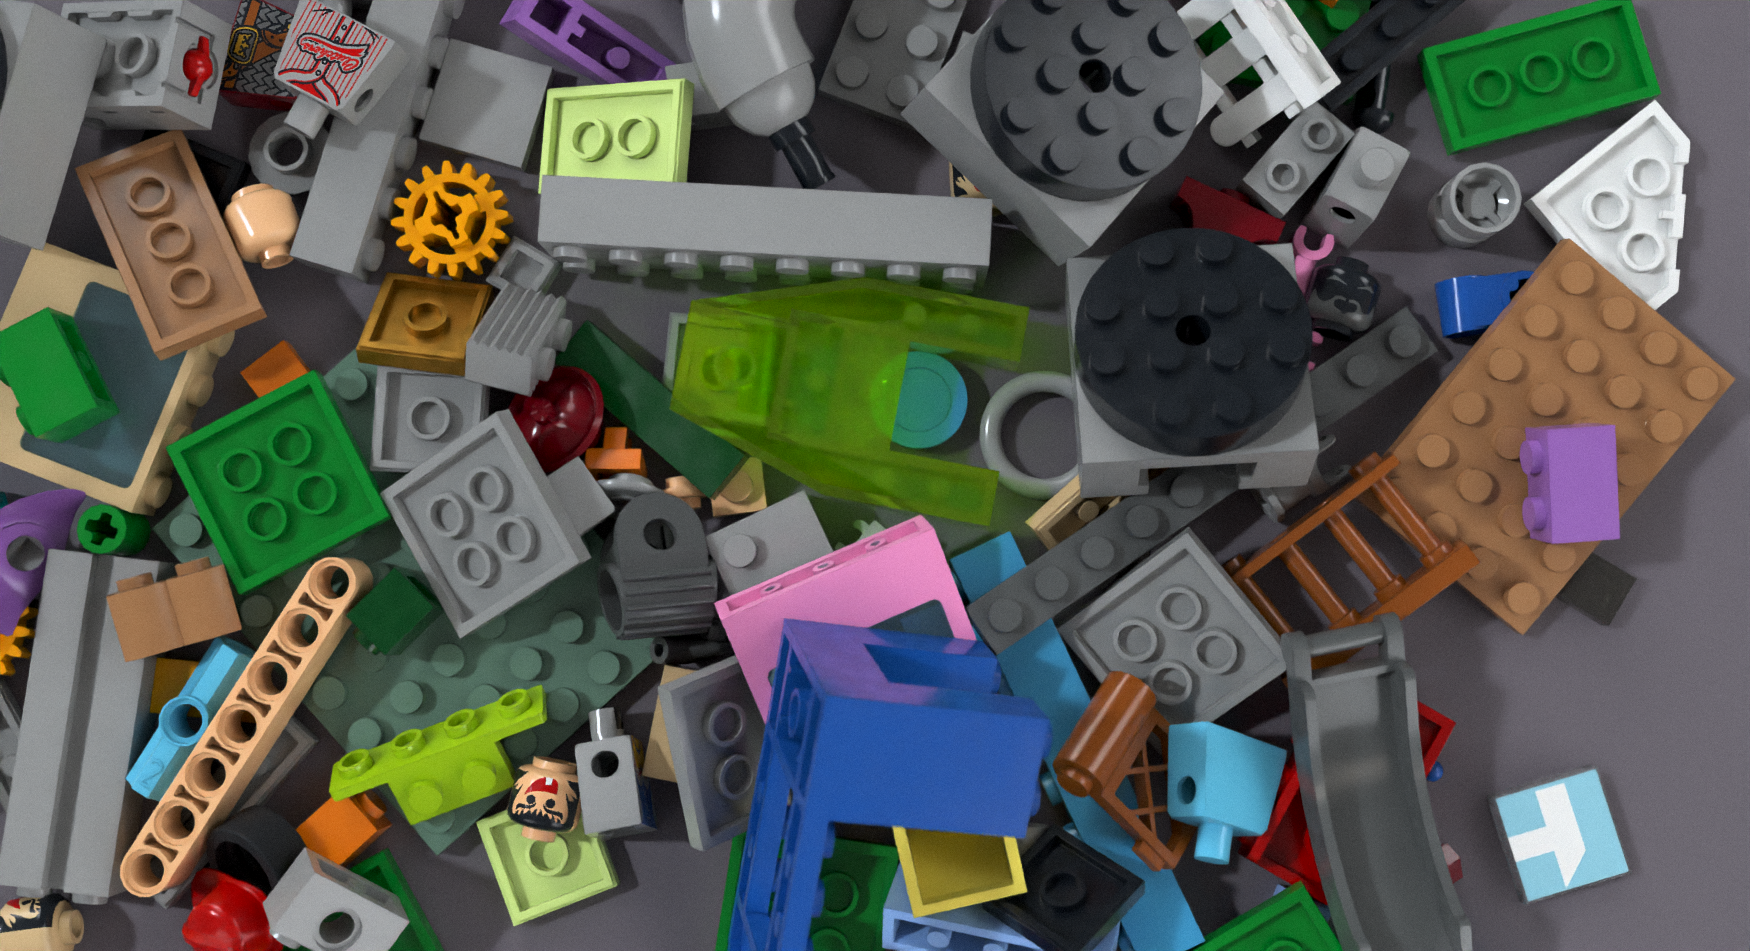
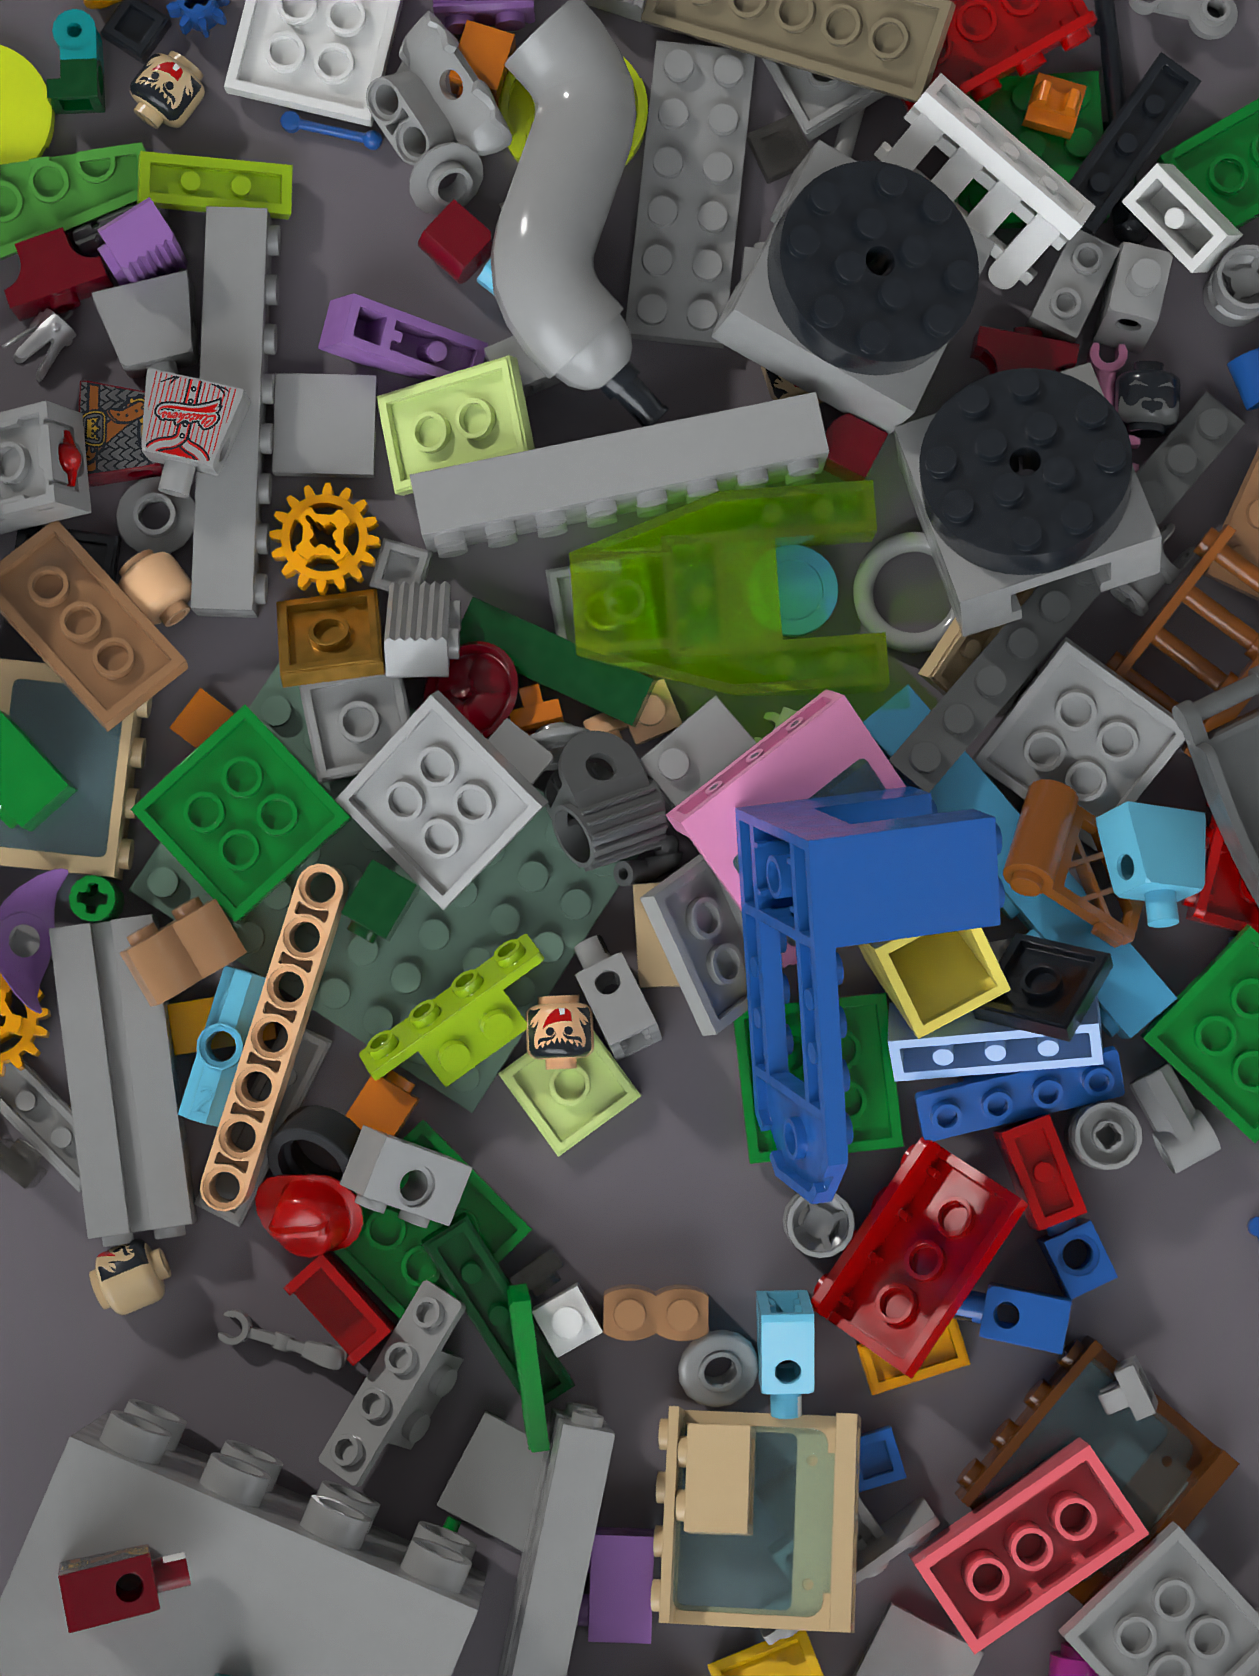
camera: 25 degrees left, 0 degrees up
none -> dark red piece [823,413,888,488]
none -> white brick [1122,163,1243,273]

